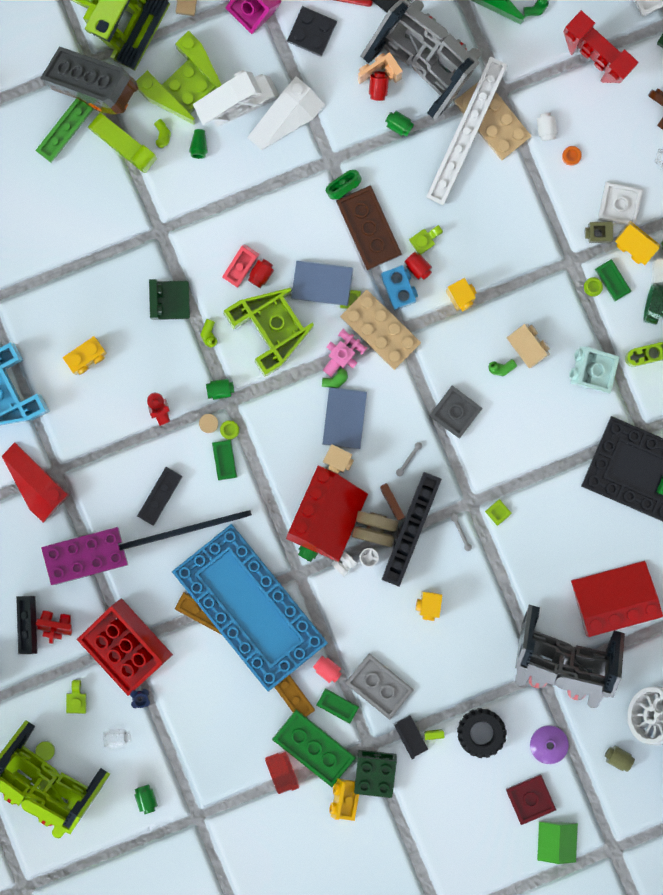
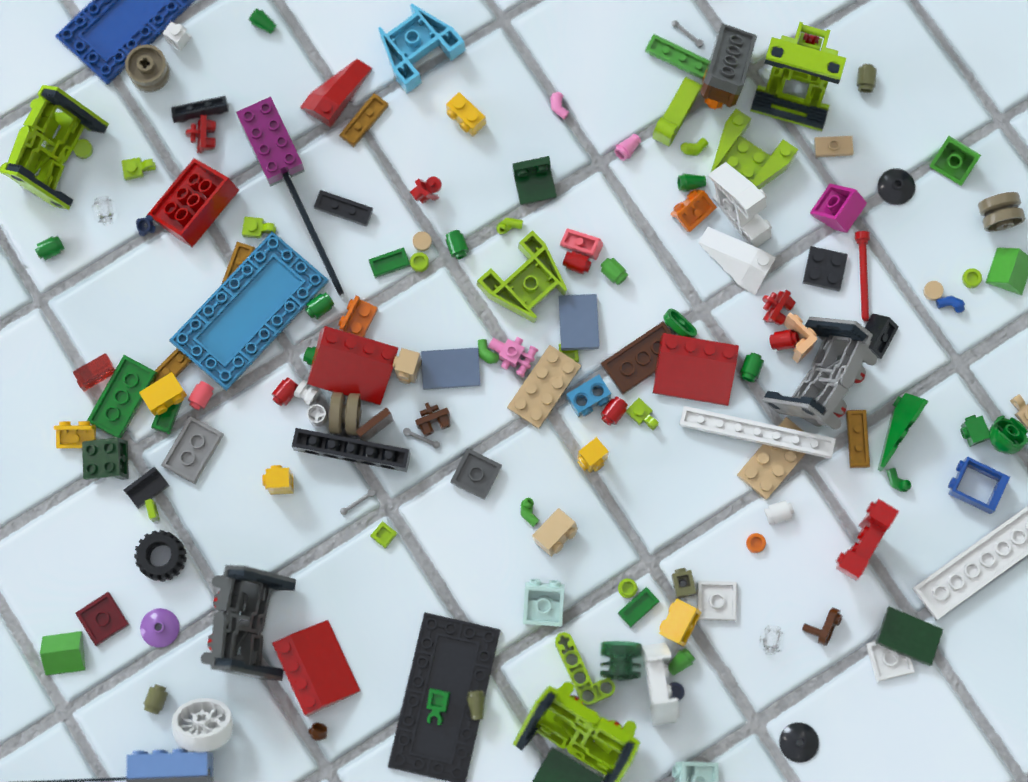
camera: 85 degrees right, 10 degrees down
none -> yellow brick [139,372,187,416]
none -> lime plate [242,217,276,238]
none -> red brick [271,377,298,406]
none -> green brick [305,292,335,320]
none -> orange bracket [338,295,378,337]
none -> pearl gold tile [339,93,389,147]
none -> reddish brown hips [415,402,451,437]
none -> bright pink arm [550,92,569,119]
none -> bright green brick [601,258,629,286]
none -> bright pink cone [614,134,641,161]
none -> red slope [652,333,739,406]
none -> orange bracket [670,190,717,232]
none -> light grey hinge [672,20,703,47]
none -> red hips [762,290,796,325]
none -> pearl gold tile [846,410,870,468]

